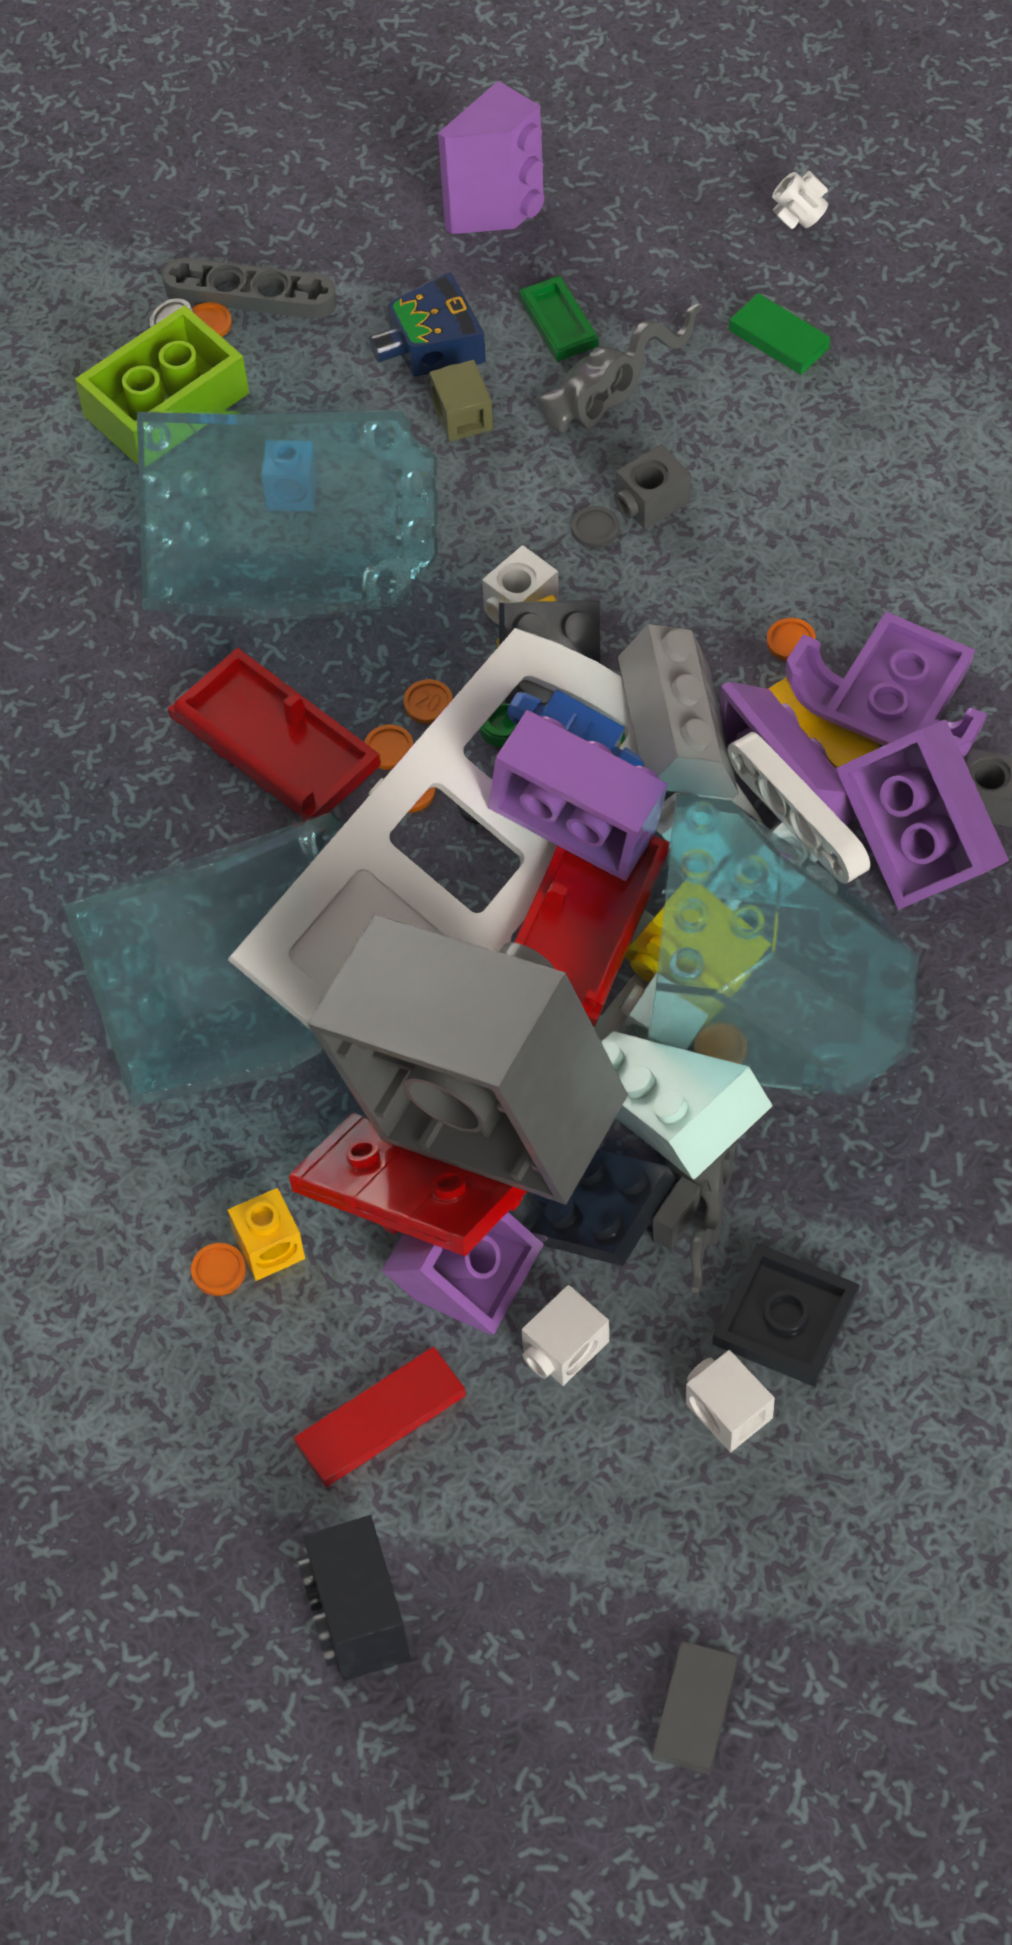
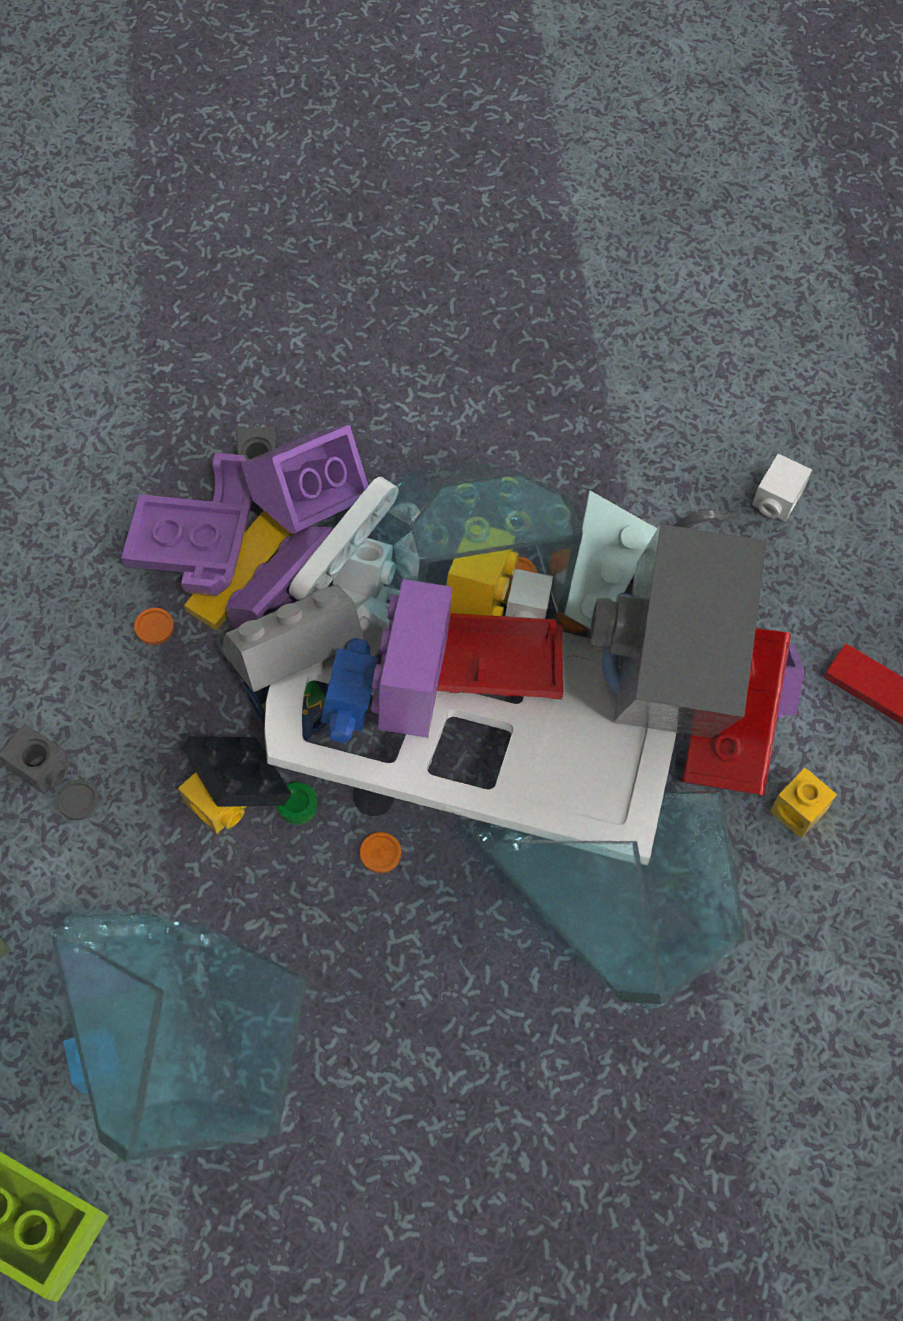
camera: 115 degrees left, 5 degrees up
red container [168,647,381,827] -> none
orange piece [191,1243,246,1296] -> none
orange piece [364,724,414,770] -> none
orange piece [403,679,453,724] -> none
white brick [482,545,559,625] -> none
white brick [521,1285,609,1386] -> none
black plate [712,1243,860,1388] -> none

